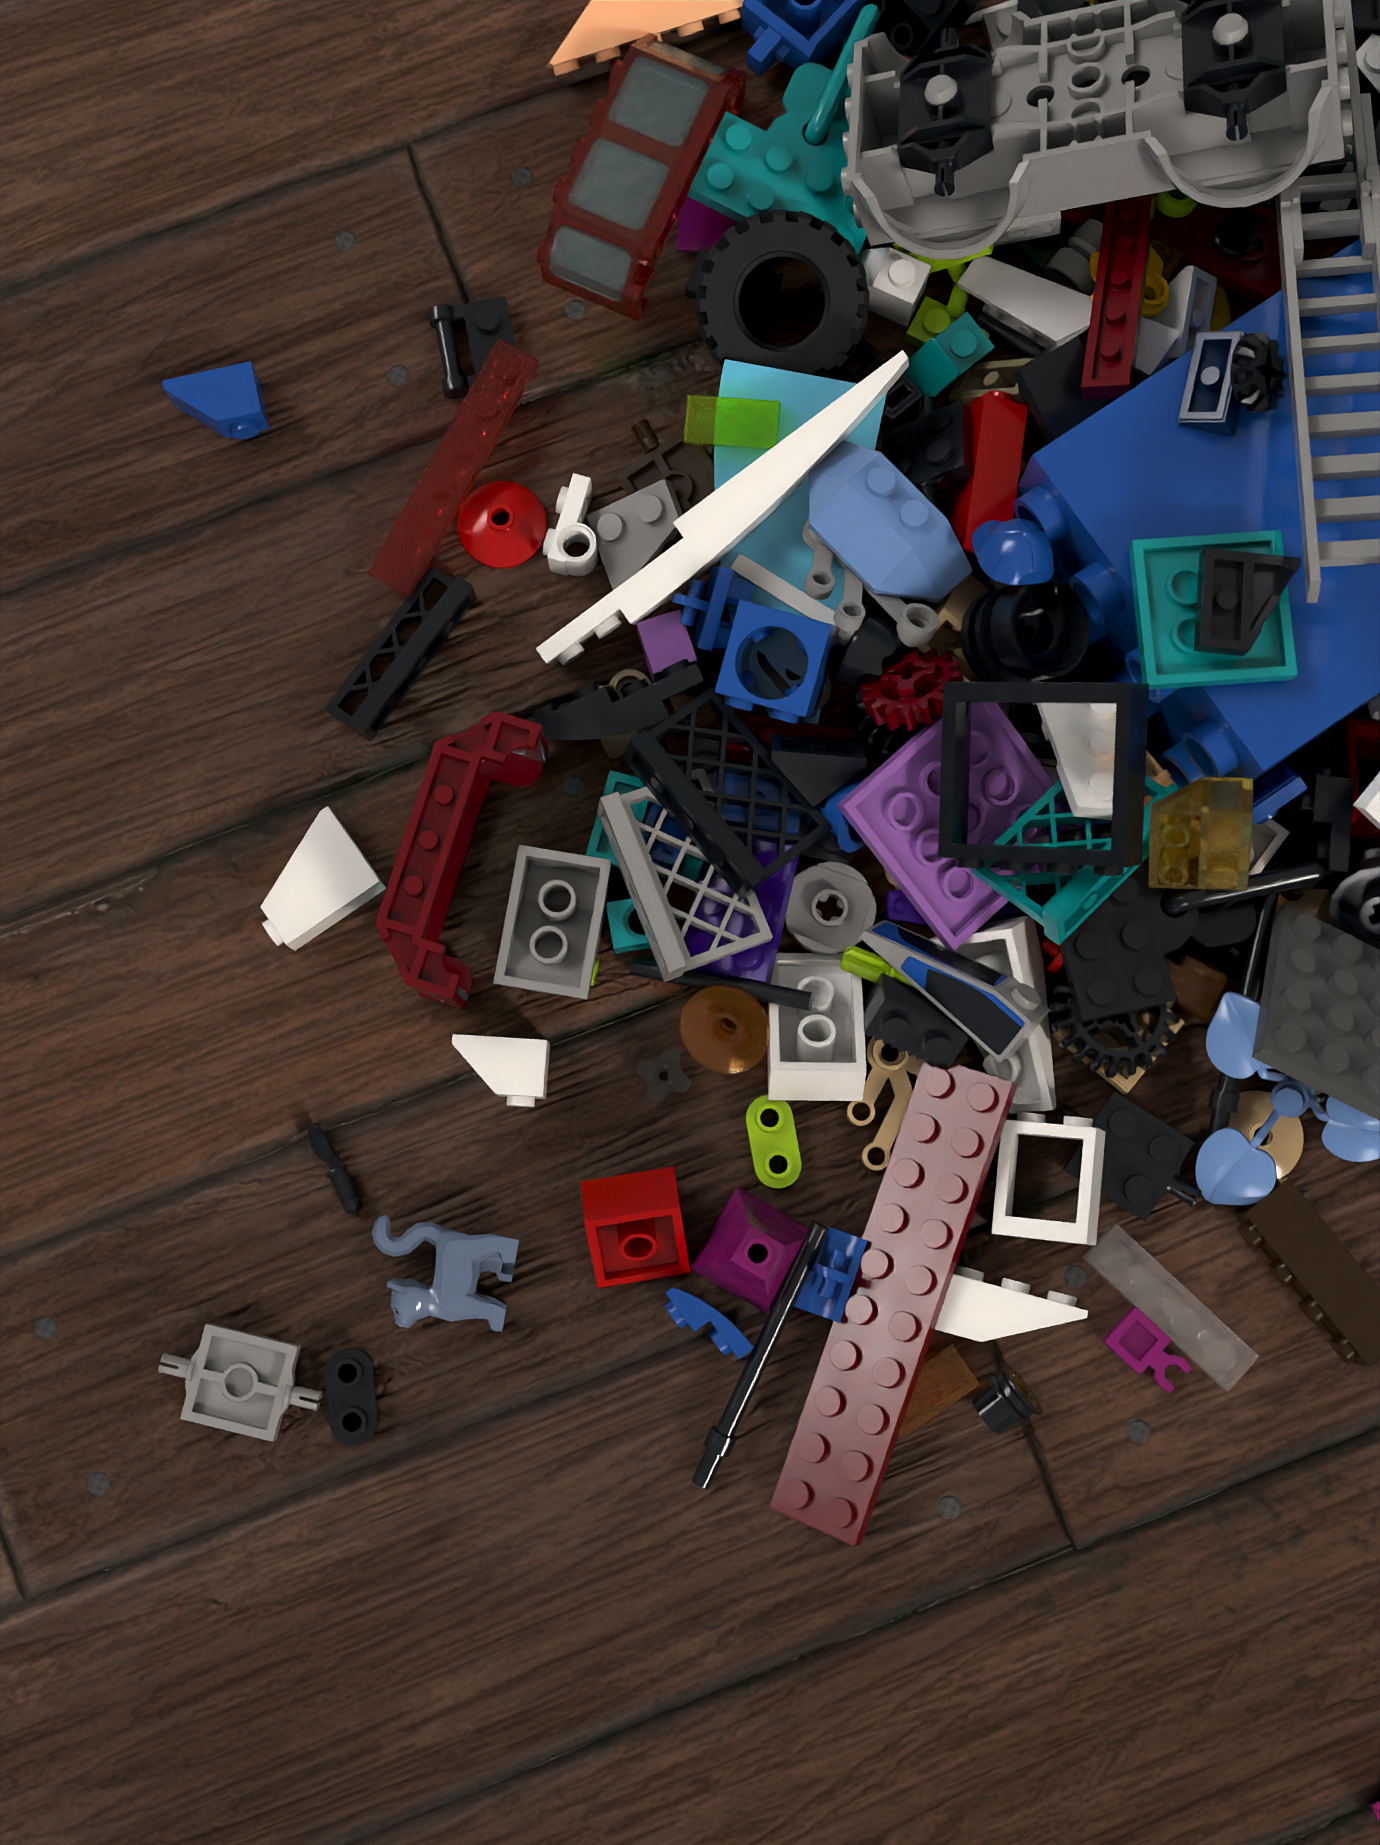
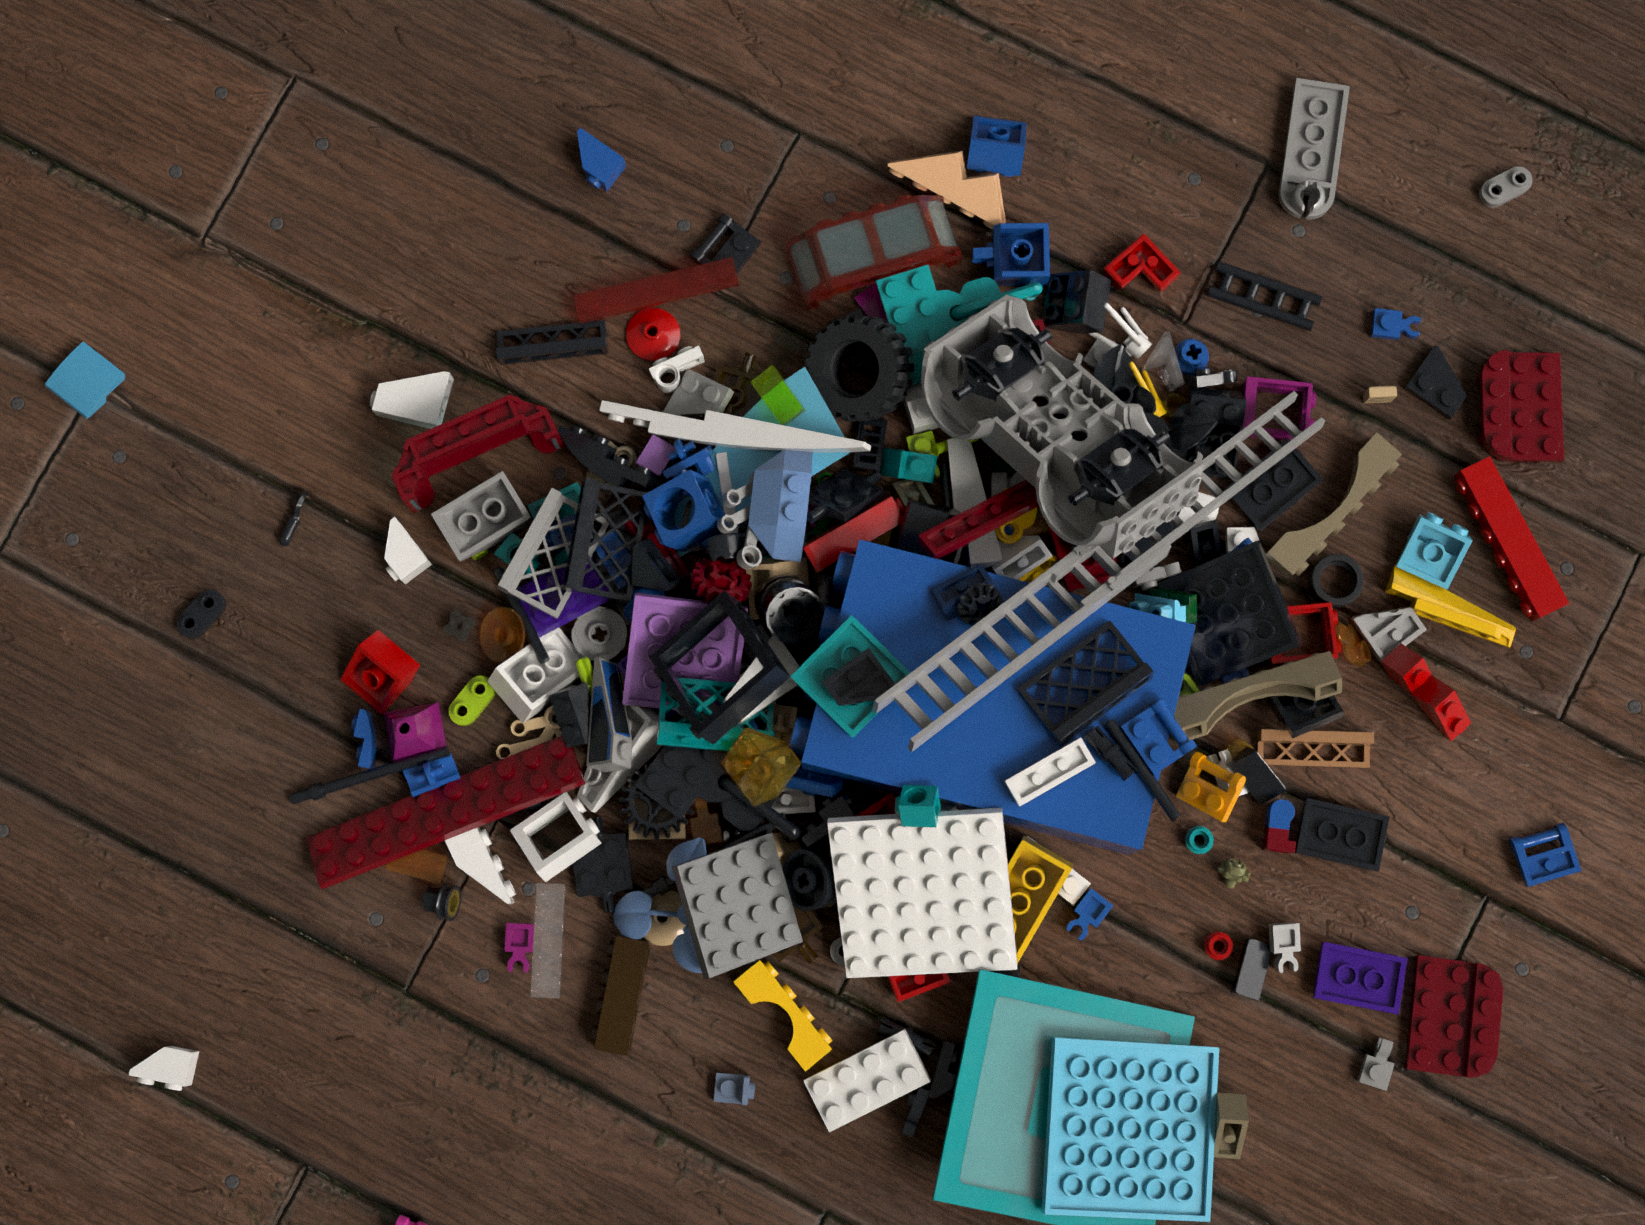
camera: 50 degrees right, 0 degrees up
light grey plate [158,1323,322,1442] -> none
sand blue animal [372,1215,519,1331] -> none
blue piece [972,518,1054,585] -> none

